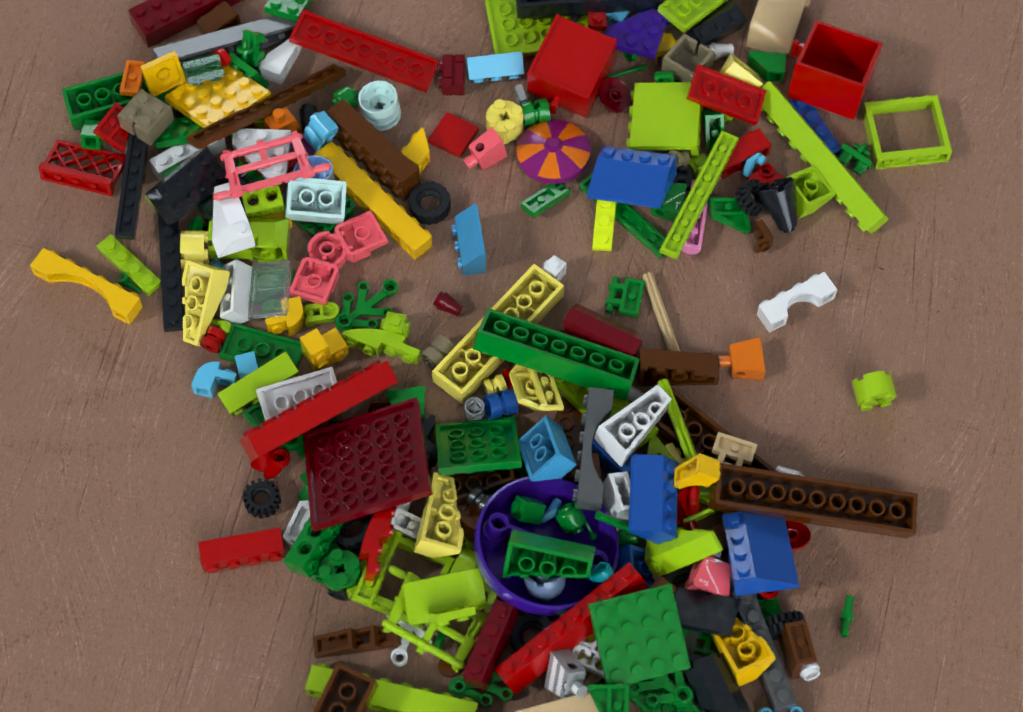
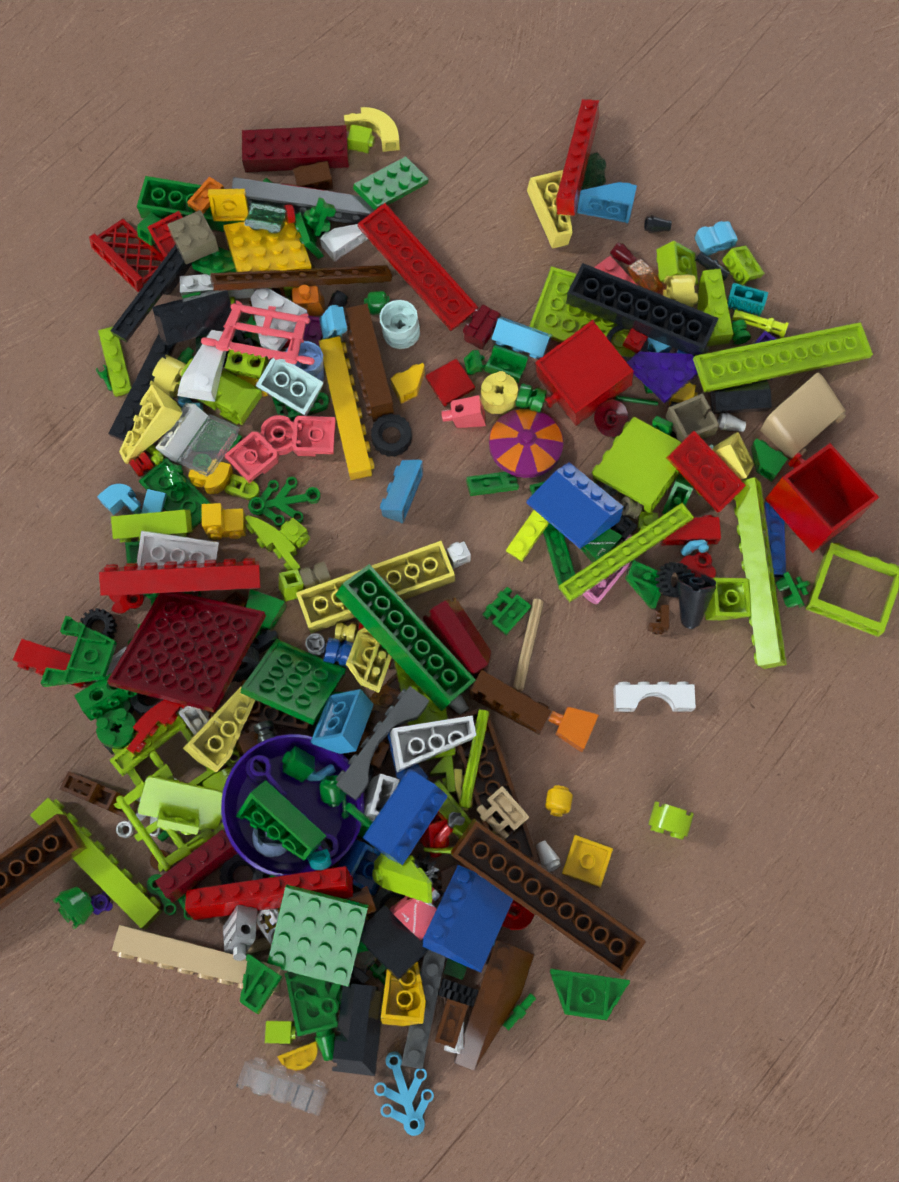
camera: 30 degrees right, 10 degrees up
yellow arch [30,248,143,325] -> none
dark red cone [433,291,463,317] -> none
light grey tile [515,84,527,106] -> none
yellow arch [674,453,720,489] -> none
none -> green wing [40,616,117,687]
none -> green wheel [164,465,187,490]
none -> lime brick [278,569,304,601]
none -> reddish brown wedge [454,940,534,1070]
none -> green tile [464,350,485,375]
none -> green bracket [484,345,528,383]
none -> yellow head [545,785,573,817]
none -> green wing [550,969,630,1020]
none -> yellow plate [562,835,613,888]

